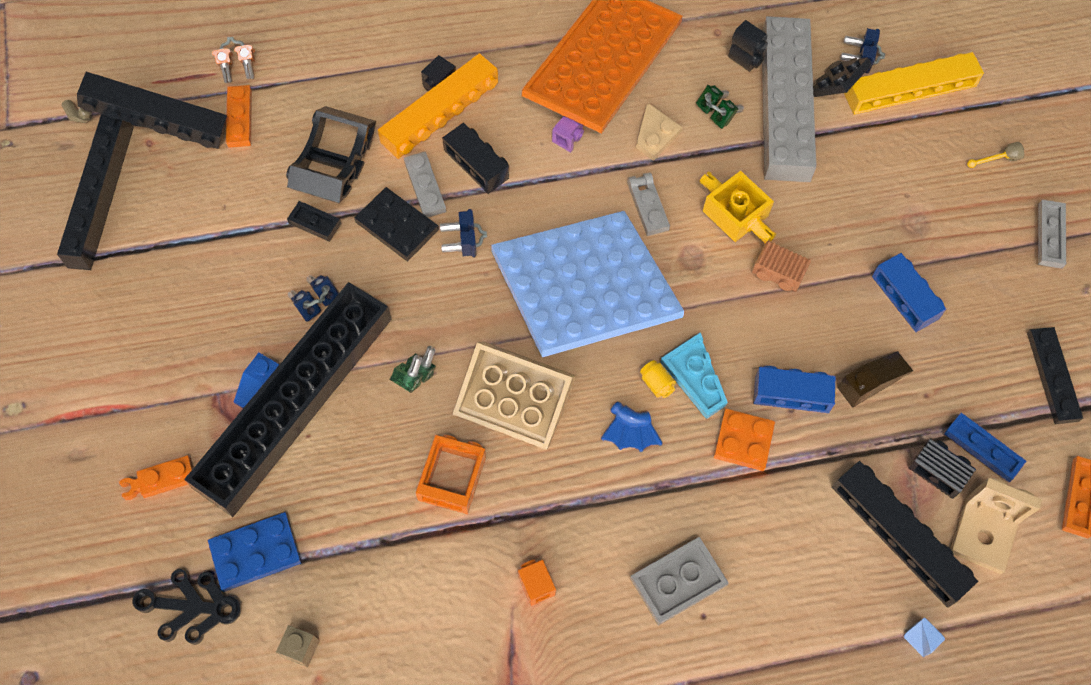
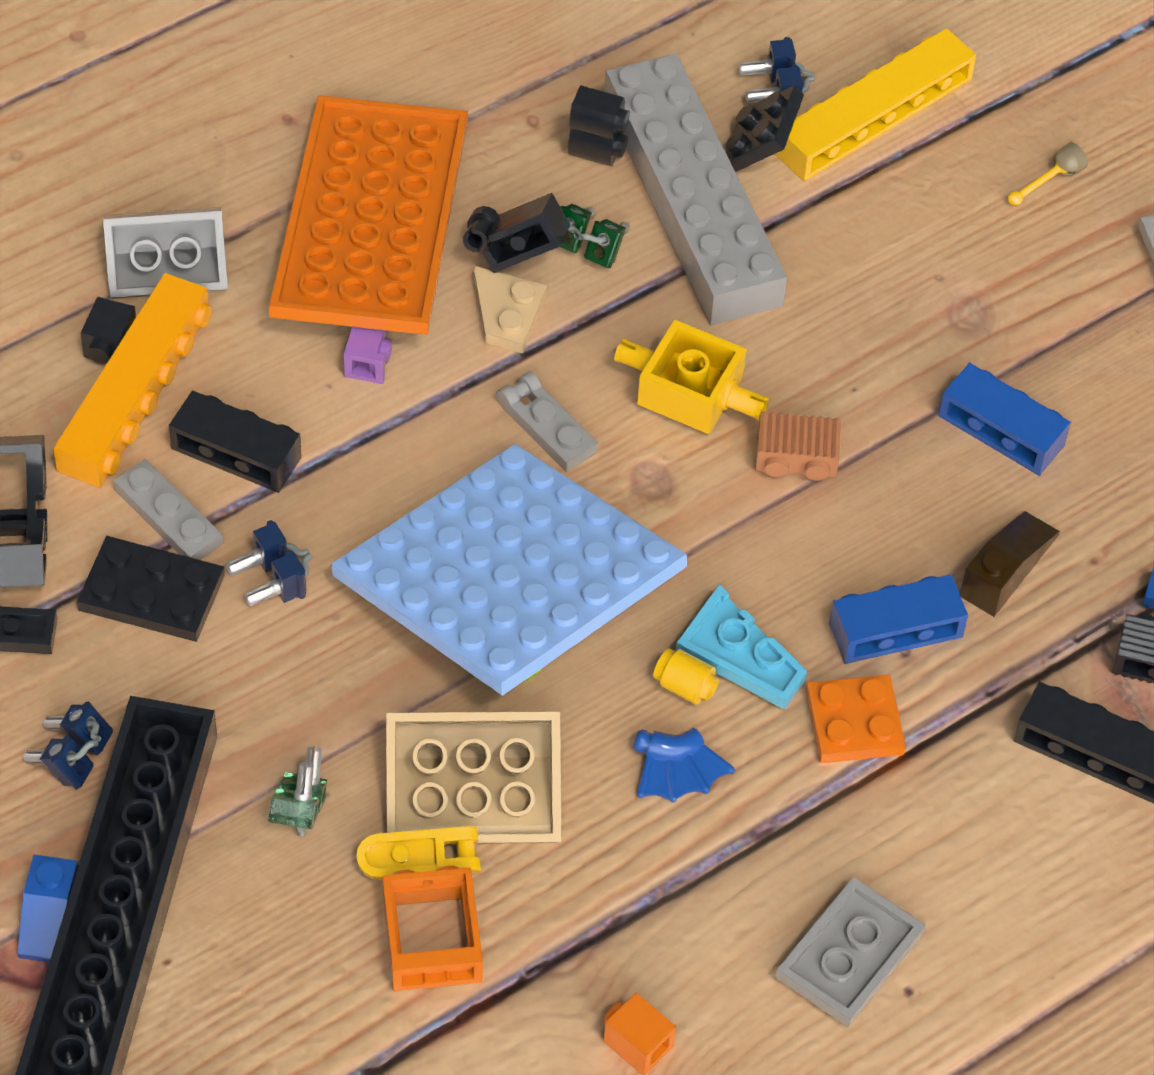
camera: 25 degrees left, 10 degrees down
none -> light grey slope [103,207,228,298]
none -> yellow plate [357,826,481,880]
none -> black hinge [463,193,570,273]

